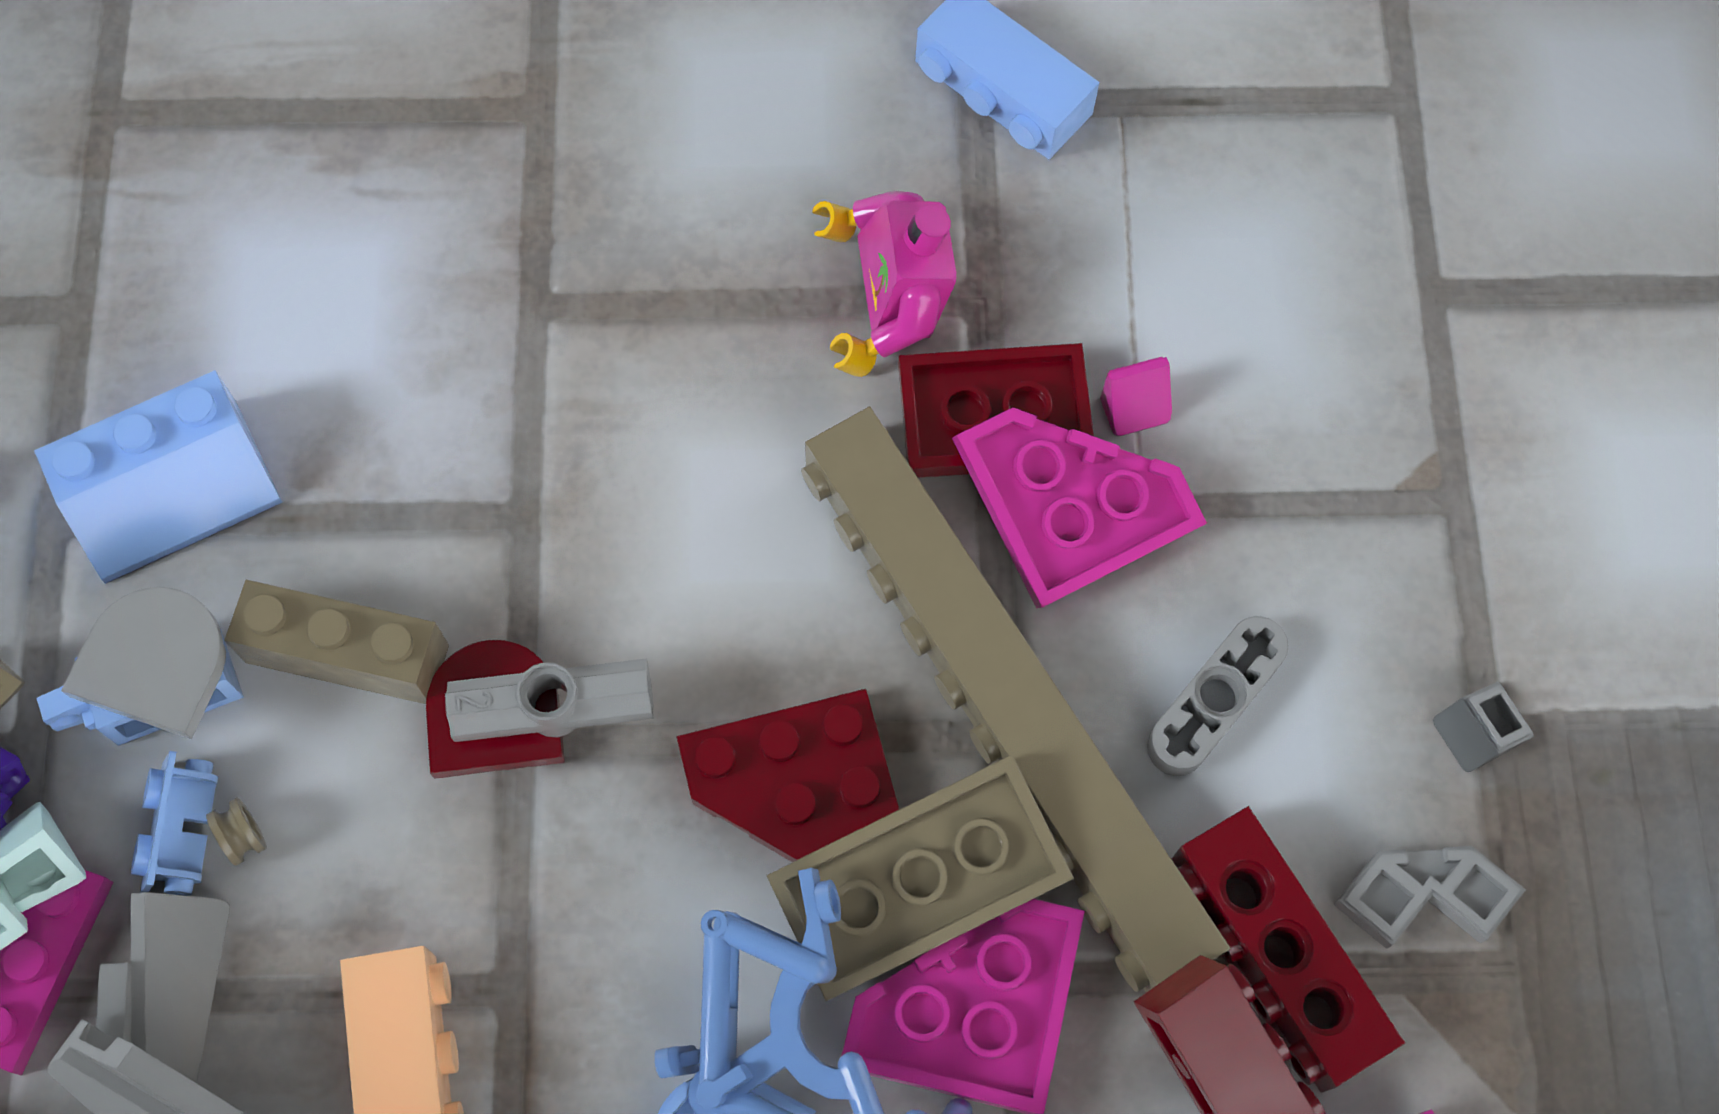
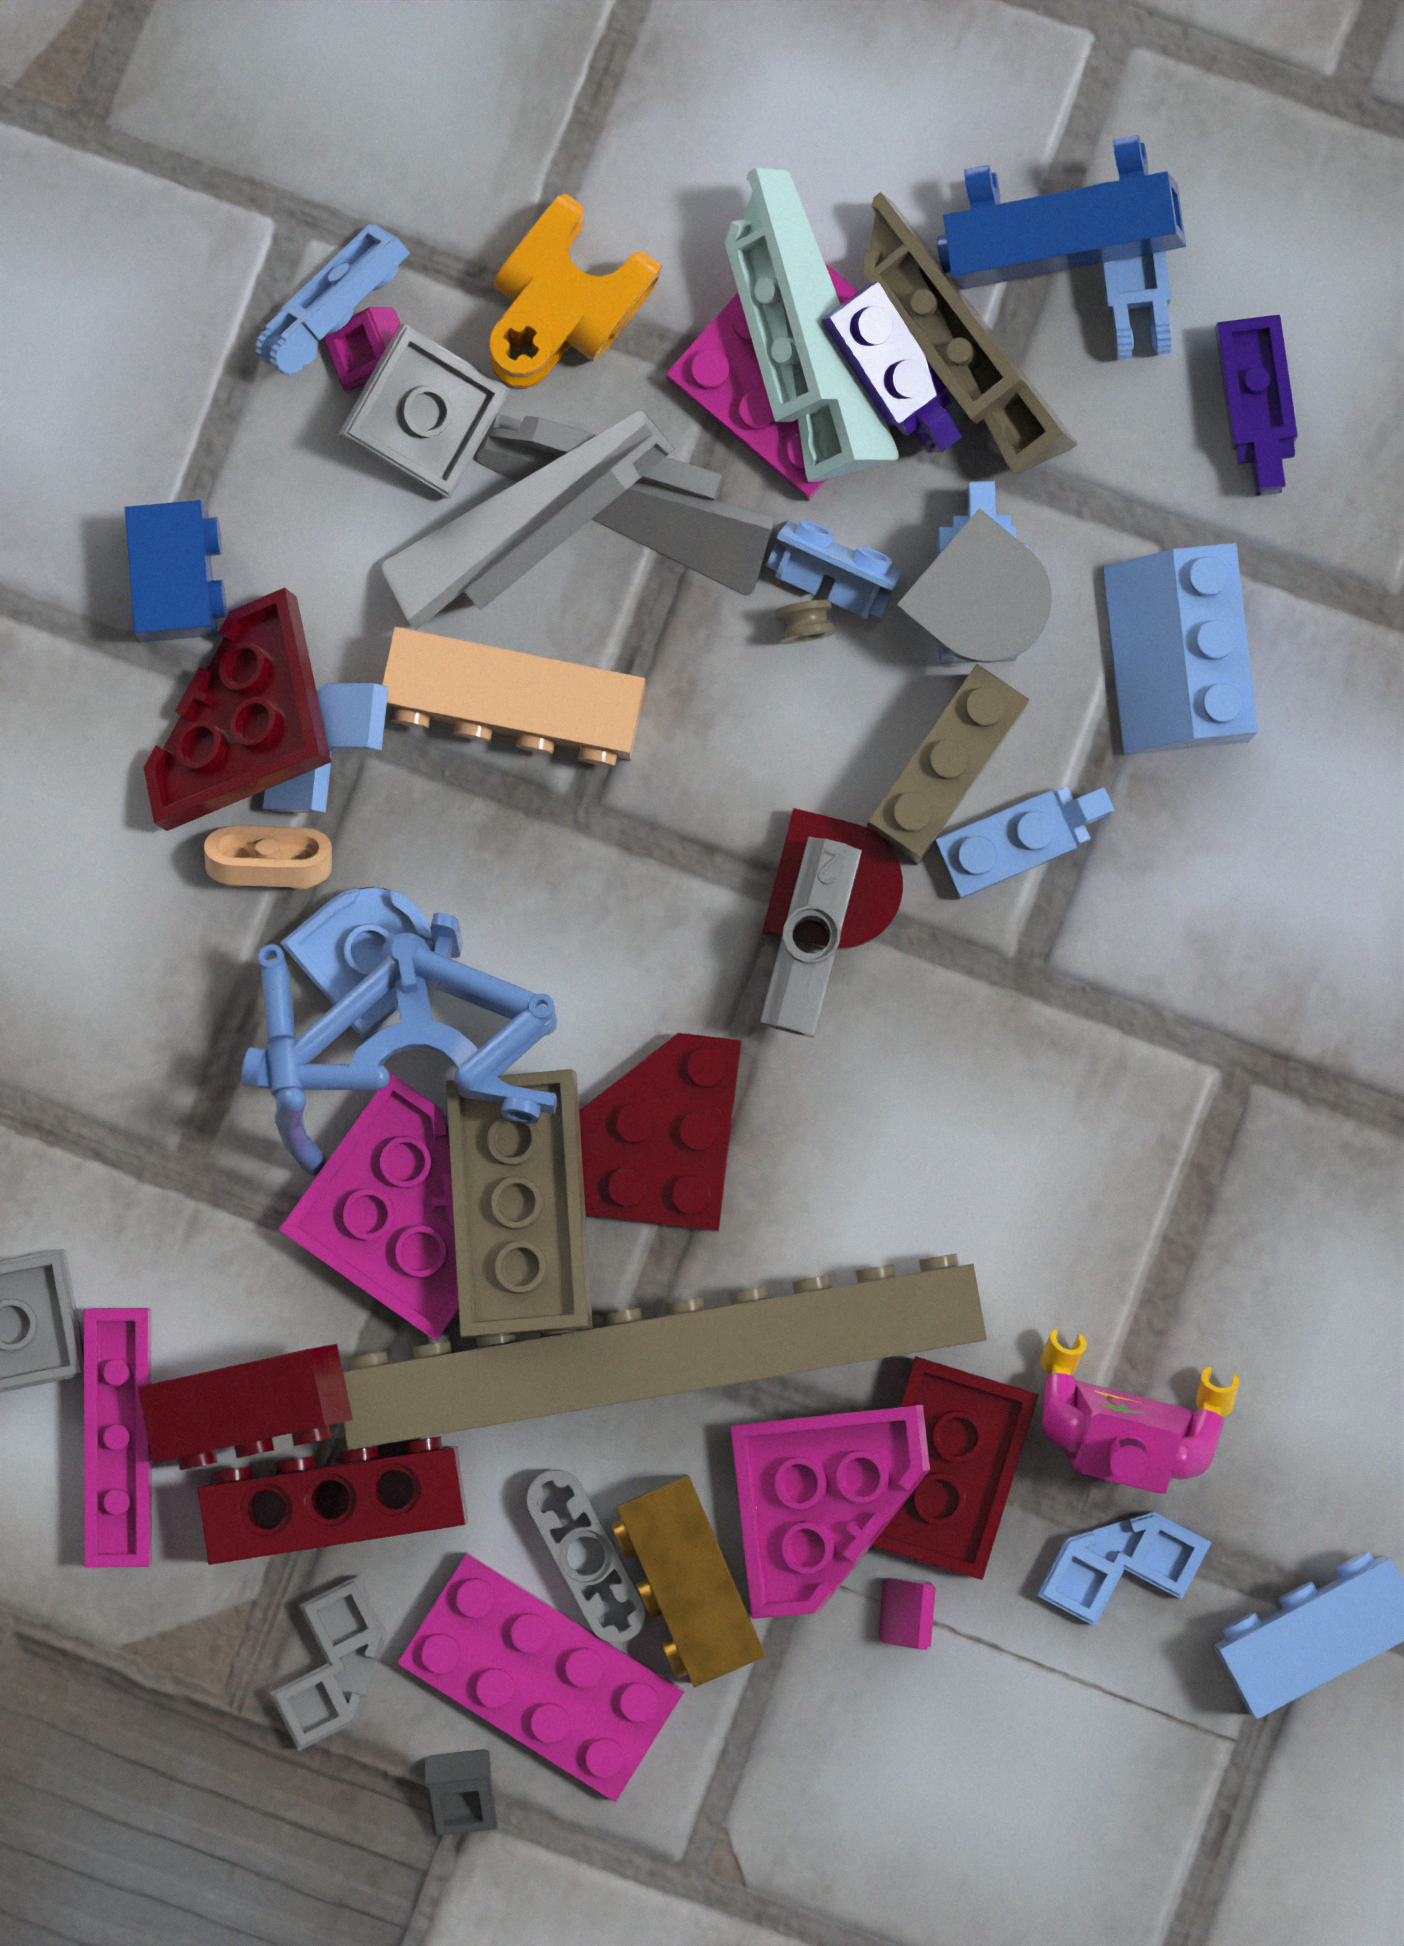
camera: 115 degrees right, 15 degrees up
none -> dark pink plate [397,1552,685,1802]
none -> pearl gold brick [611,1475,766,1688]
none -> light blue hinge [934,787,1115,900]
none -> light blue tile [1036,1511,1212,1626]

